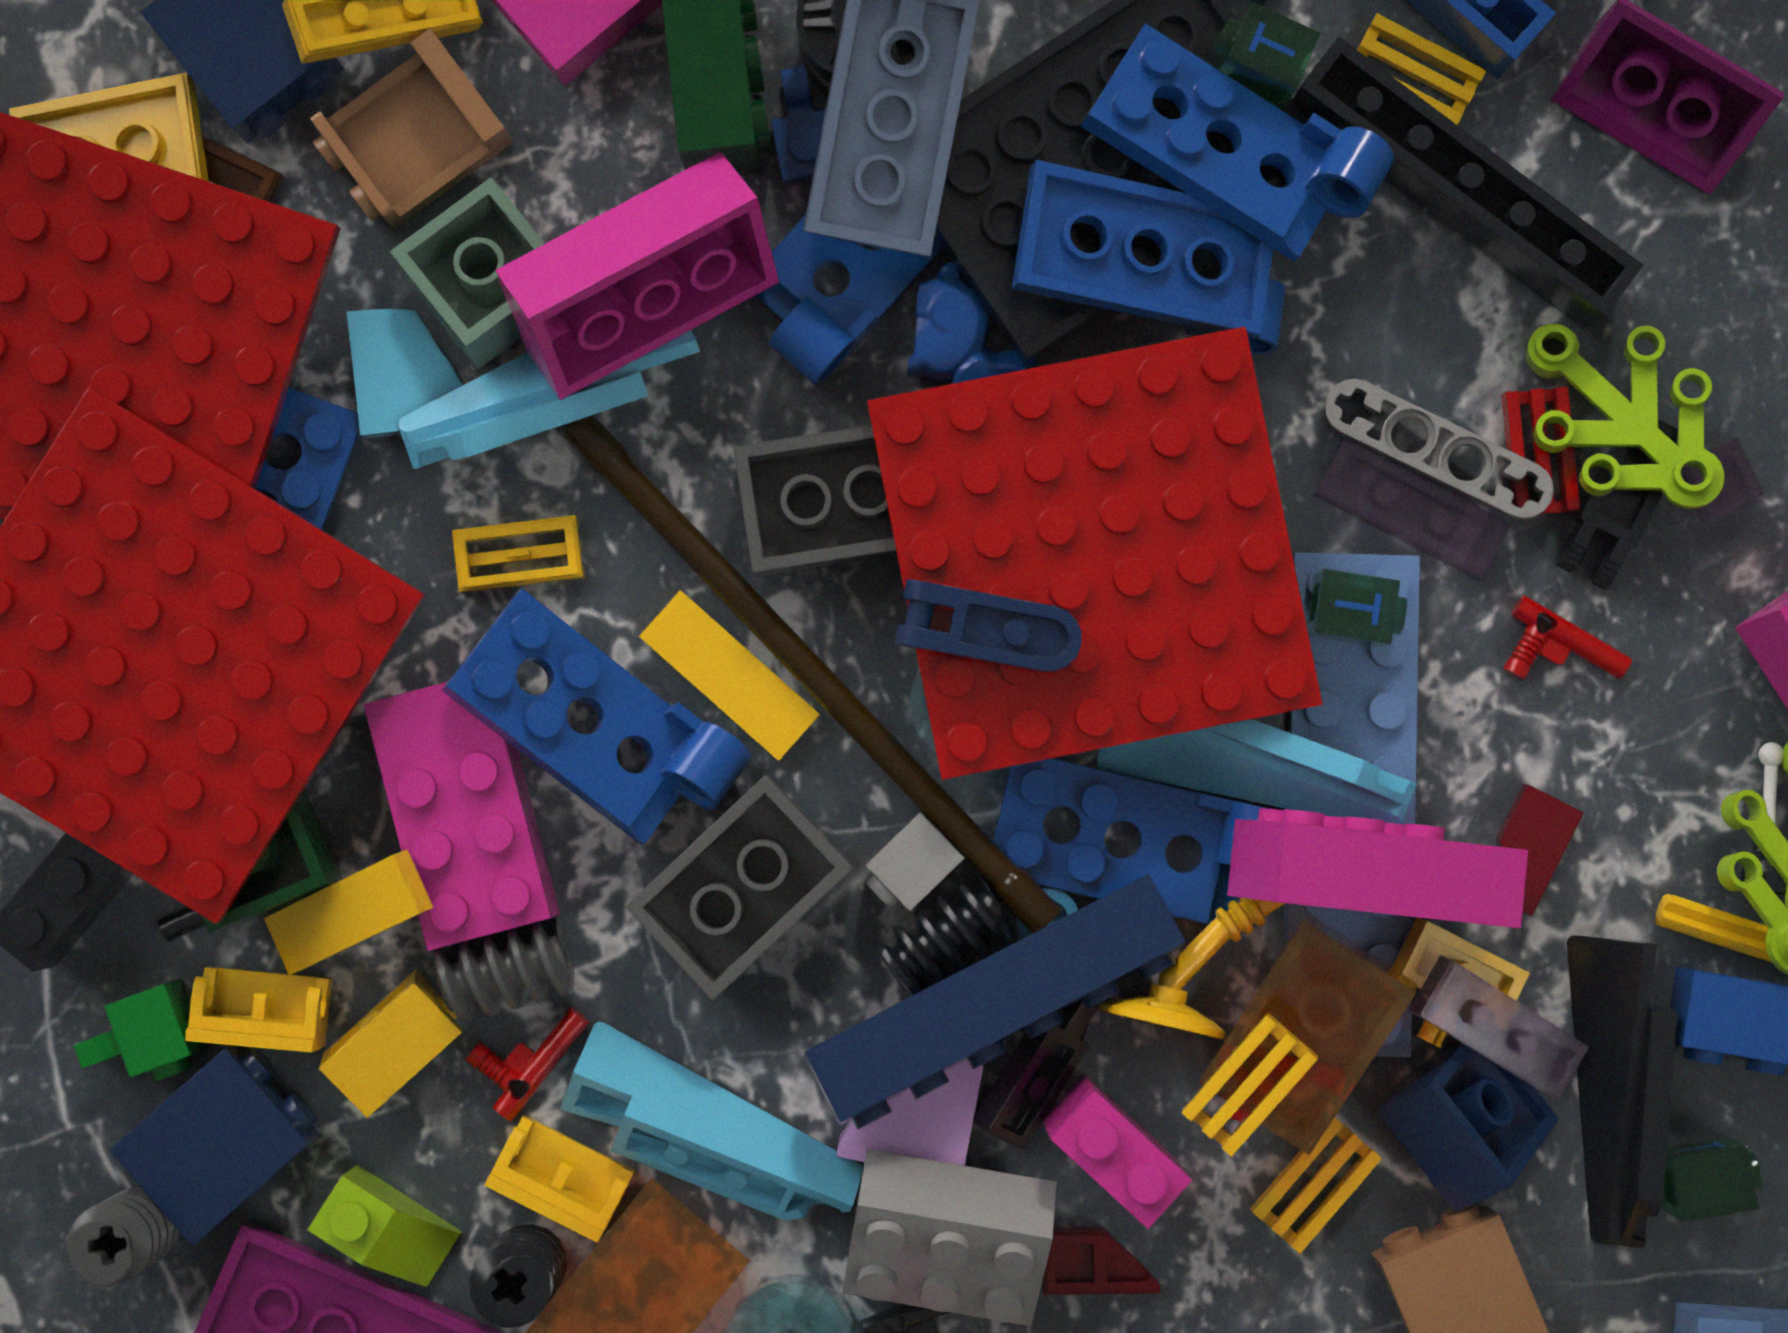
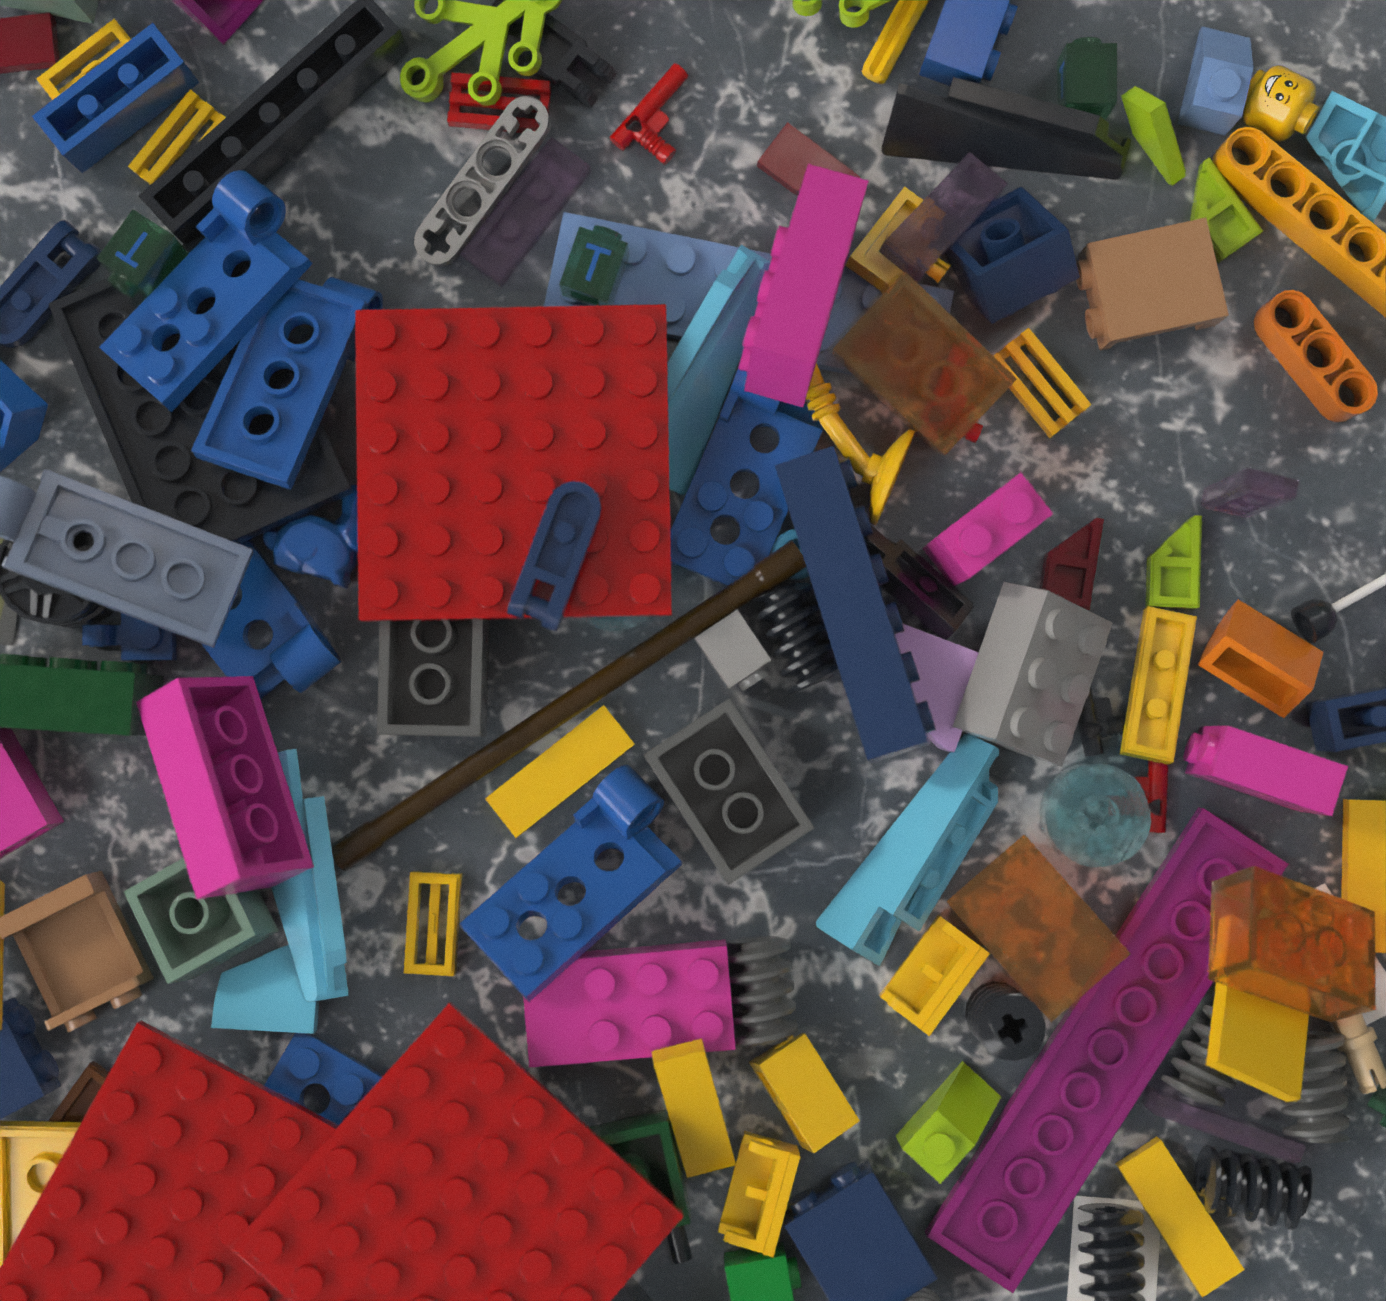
camera: 85 degrees left, 0 degrees up
red hose [465,1007,590,1122] -> none
yellow tile [1181,1013,1318,1157] -> none
none -> lime tile [1121,86,1186,186]

